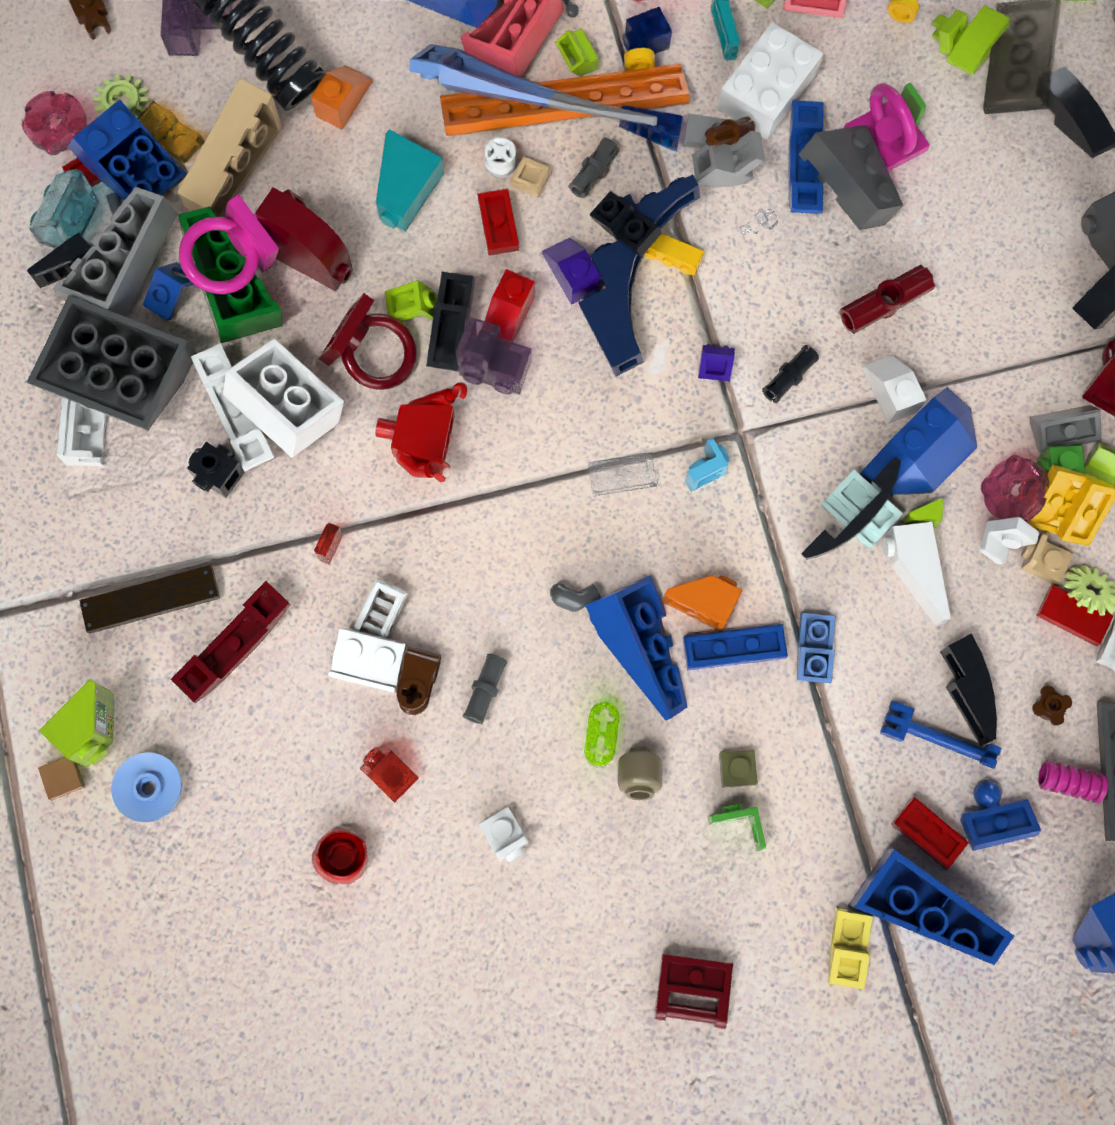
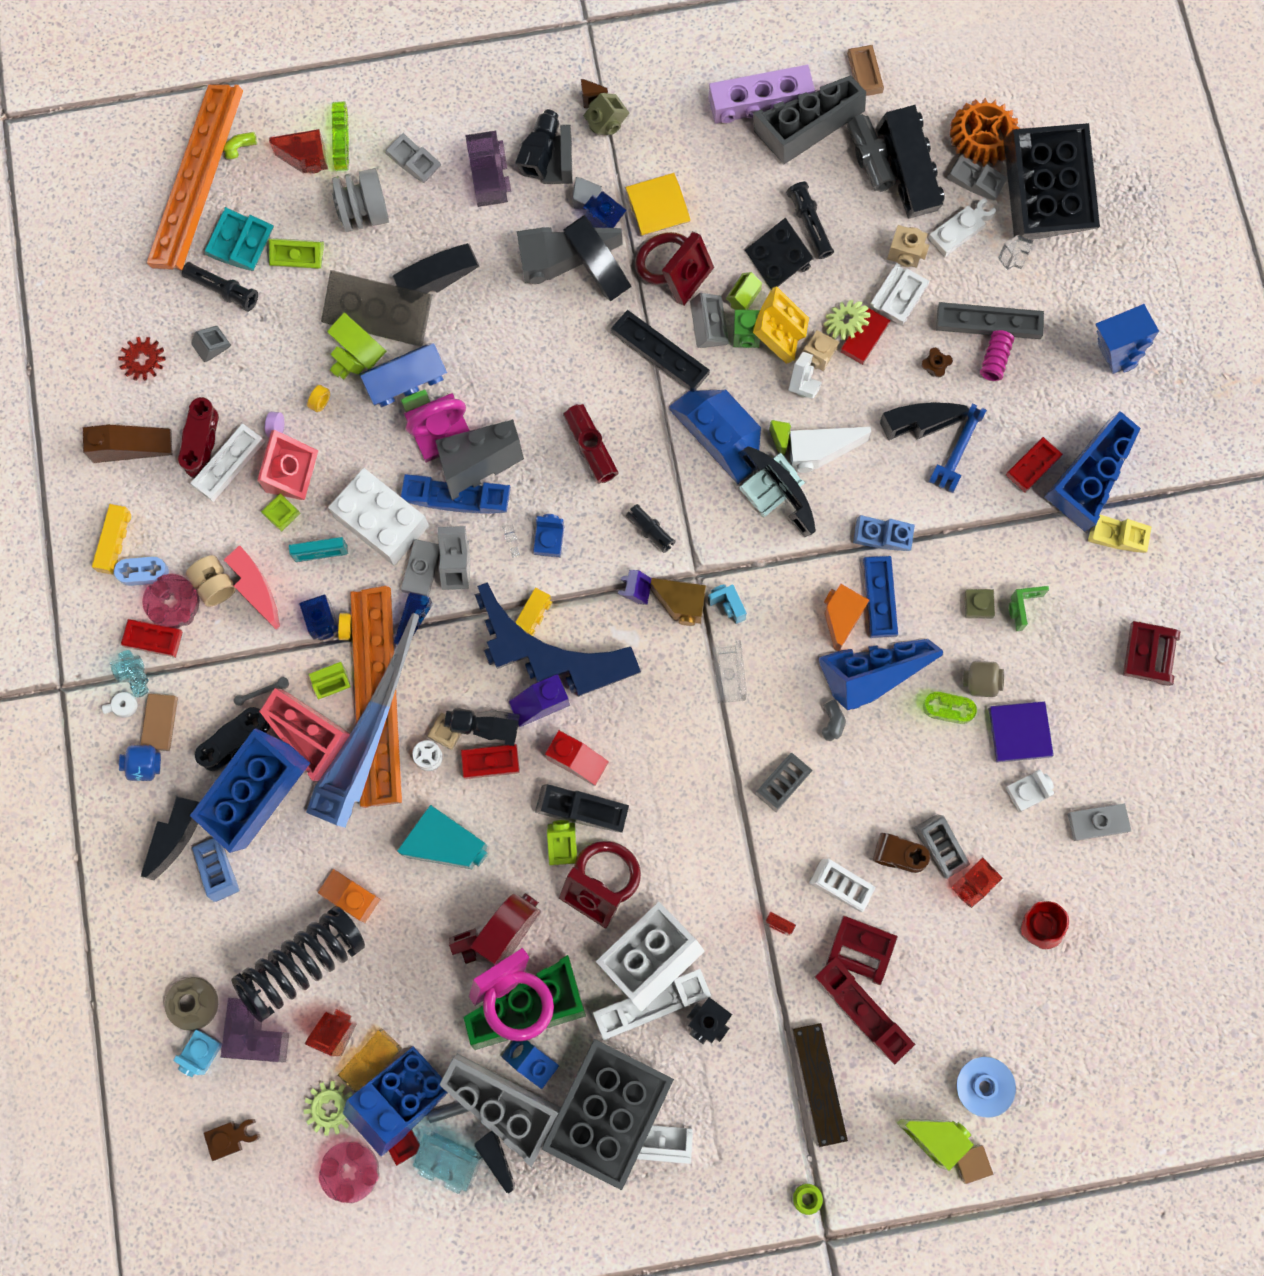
camera: 80 degrees left, 0 degrees up
tan wedge [177,78,282,217] -> none
white plate [329,627,407,693] -> none
red torso [375,382,467,482] -> none
clear purple brick [456,317,532,395] -> none
dark grey pin [463,654,507,724] -> none
dark grey pin [568,138,619,198] -> none
black slope [589,191,662,257] -> none
reddish brown axle [705,116,755,146] -> none
white slope [862,355,926,424] -> none
blue plate [960,781,1041,851] -> none
clear pink plate [981,455,1049,522] -> none
none -> clear red slope [305,1009,357,1056]
none -> slope [359,343,447,407]
none -> black piece [444,708,520,746]
none -> blue bracket [533,514,565,558]
none -> black plate [611,309,710,392]
none -> pearl gold slope [651,578,706,626]
none -> dark grey slope [755,752,813,812]
none -> lime plate [793,1184,823,1215]
none -> dark red plate [826,916,898,985]
none -> dark grey slope [914,814,970,879]
none -> dark purple tile [988,701,1054,763]
none -> light grey plate [1068,803,1131,841]

